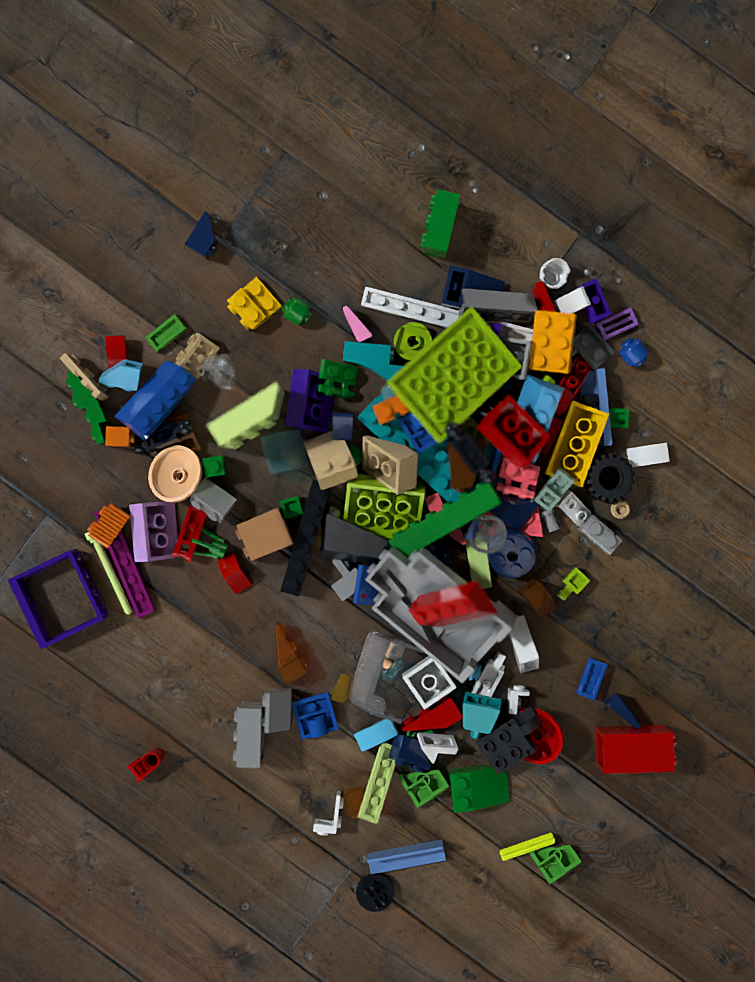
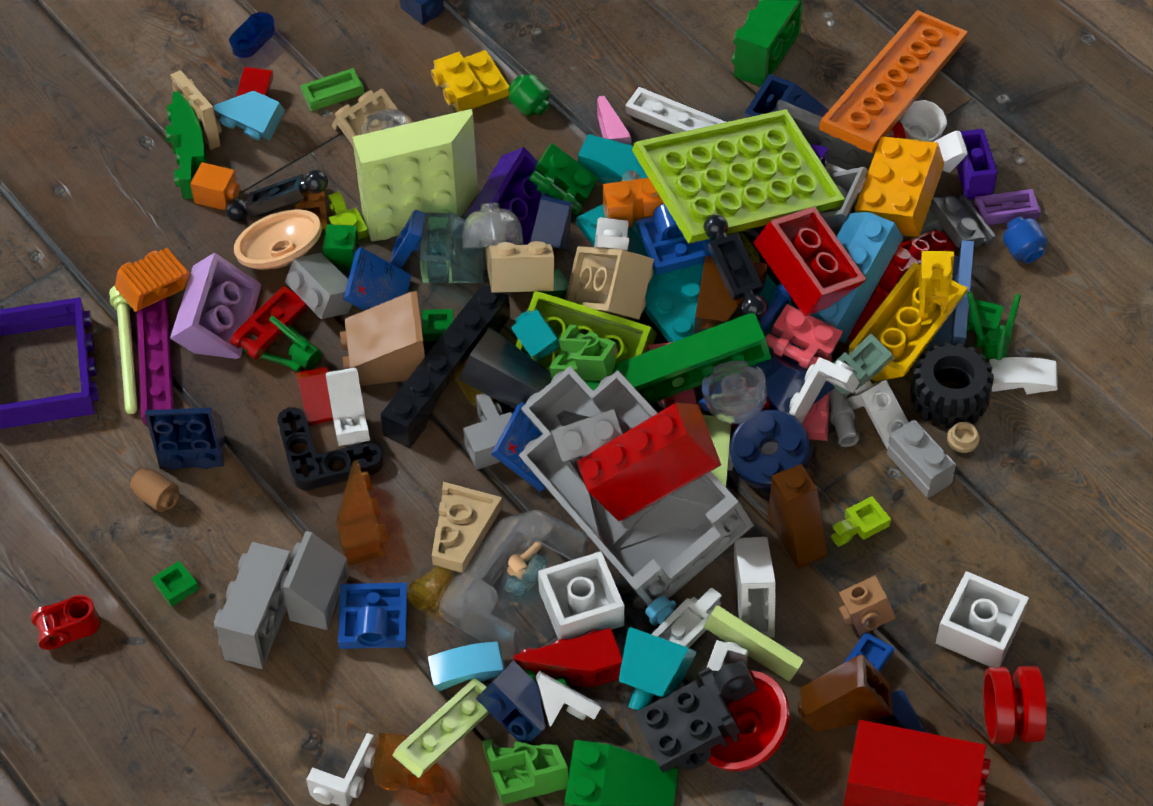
camera: 15 degrees right, 35 degrees down
blue slope [115,360,196,441] -> none
none -> medium nougat brick [130,468,179,512]
none -> dark blue slope [145,408,225,470]
none -> green plate [151,561,199,607]
none -> clear blue plate [229,12,276,58]
none -> black beam [277,407,383,490]
none -> white bracket [326,368,370,446]
none -> lime plate [328,192,368,240]
none -> blue tile [343,247,411,311]
none -> blue plate [390,209,425,269]
none -> tan wing [432,482,503,573]
none -> clear cylinder [462,203,524,249]
none -> teal brick [511,309,560,362]
none -> bright green slope [549,324,617,381]
none -> light grey brick [551,409,622,462]
none -> white bracket [594,217,629,251]
none -> yellowish green tile [704,605,804,682]
none -> white bracket [789,357,859,423]
none -> reddish brown slope [798,655,893,733]
none -> orange plate [819,10,968,153]
none -> medium nougat brick [839,576,896,636]
none -> yellow hinge [919,251,954,318]
none -> white brick [936,571,1029,667]
none -> green plant [967,292,1021,361]
none -> red wheel [983,666,1046,744]

